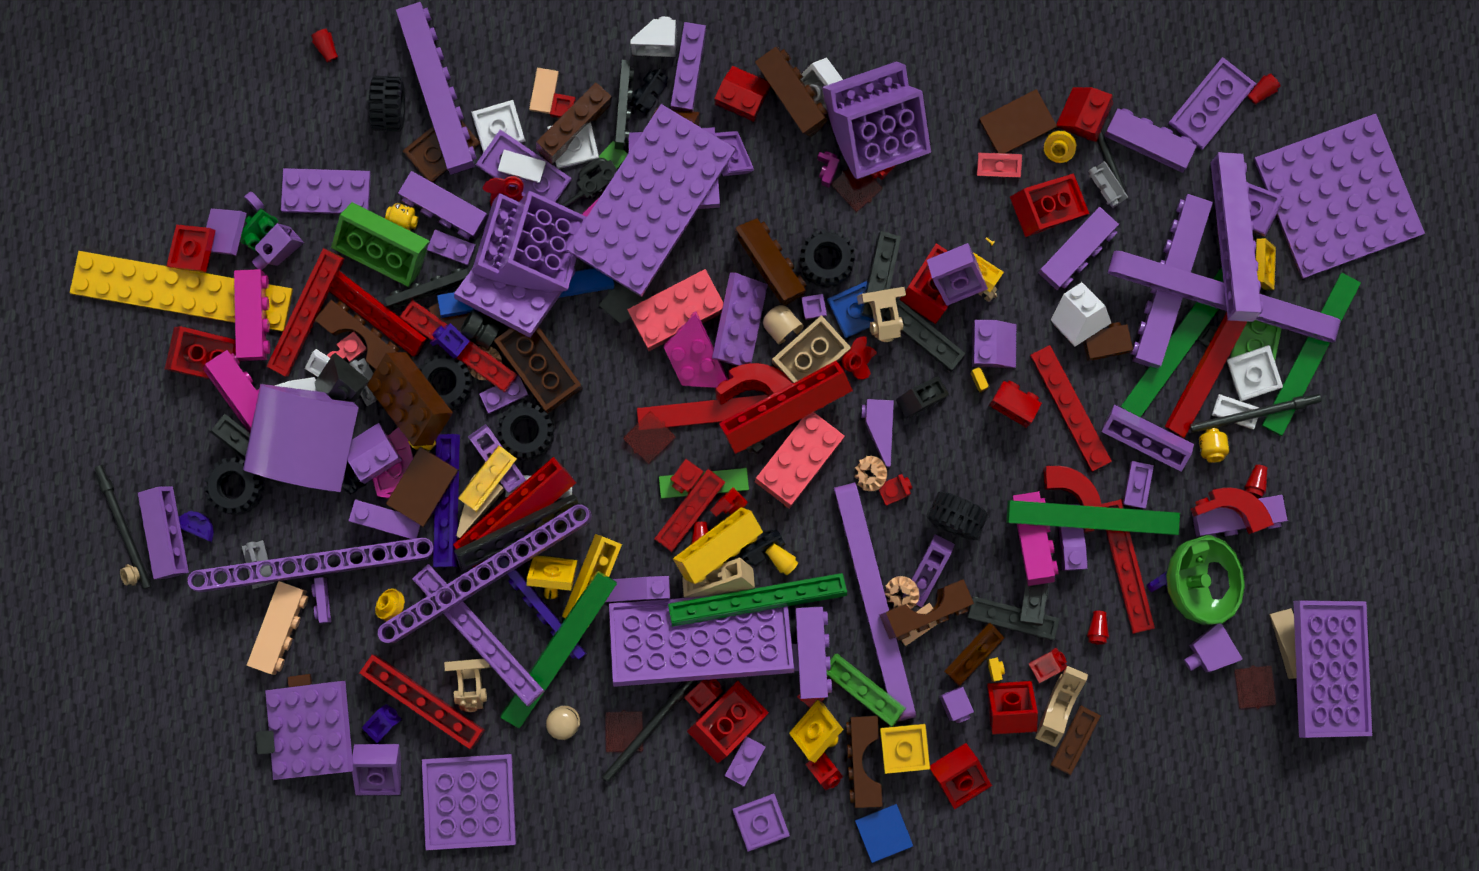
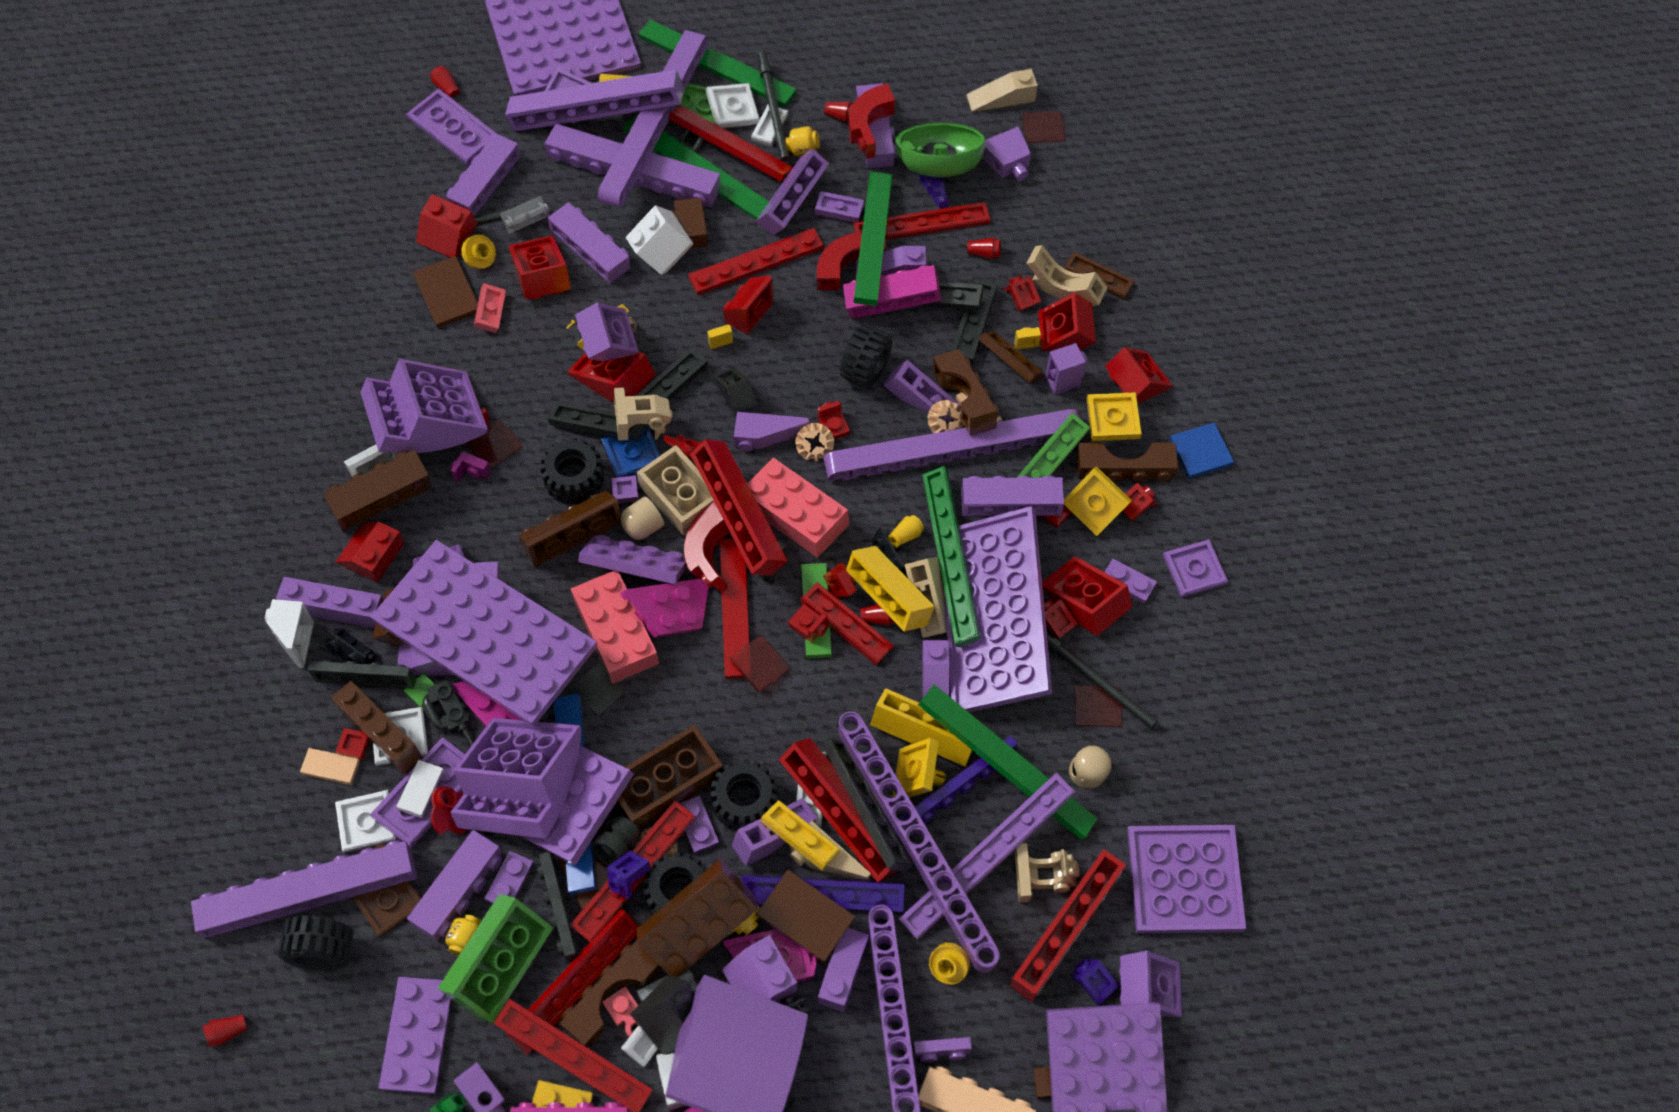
camera: 90 degrees left, 20 degrees down
medium lavender slope [972,320,1016,368] -> none
medium lavender plate [1293,601,1372,738] -> none

